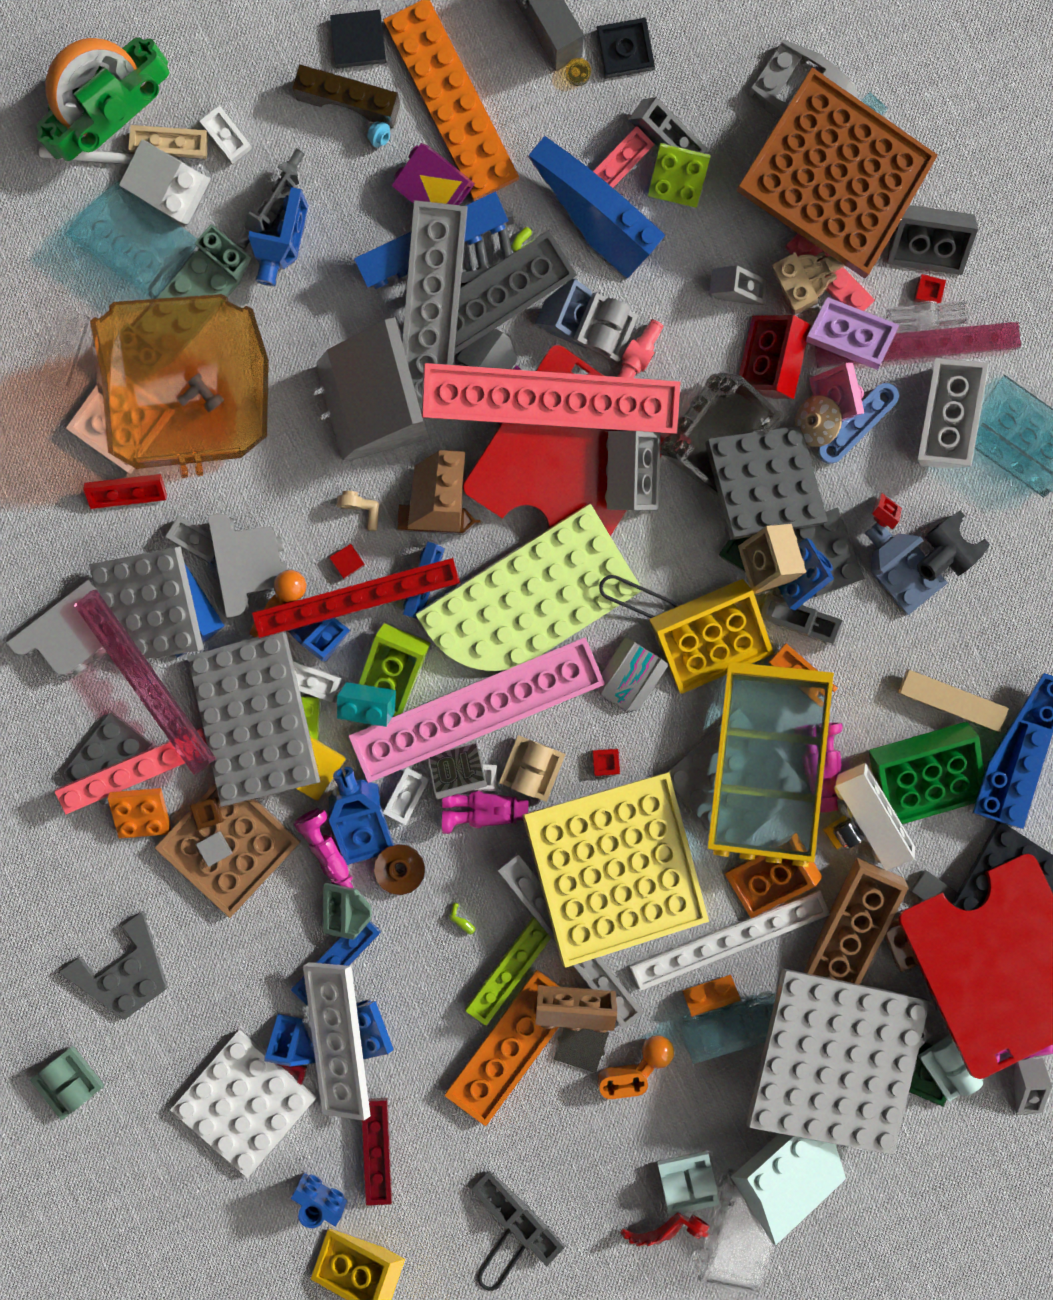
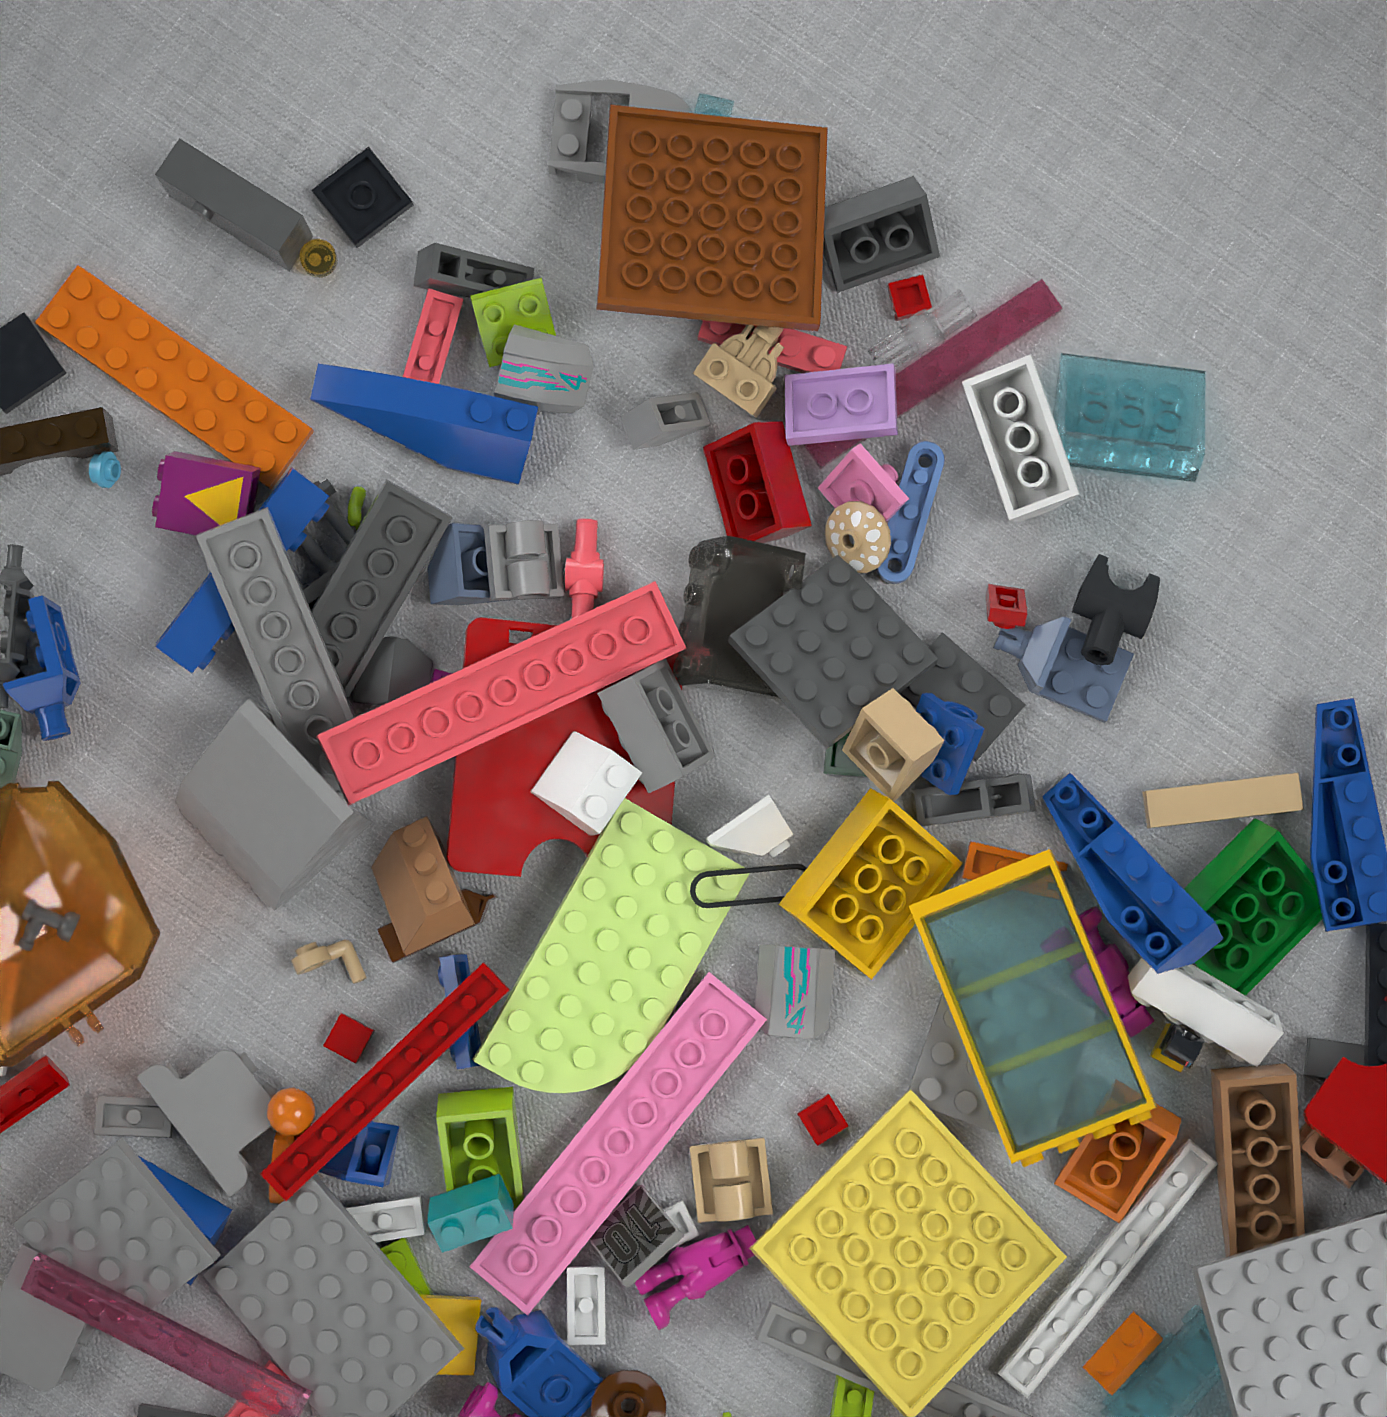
camera: 25 degrees left, 5 degrees down
none -> light grey slope [494,324,594,413]
none -> white slope [530,731,642,836]
none -> white slope [706,795,793,858]
none -> blue wedge [1042,773,1223,974]

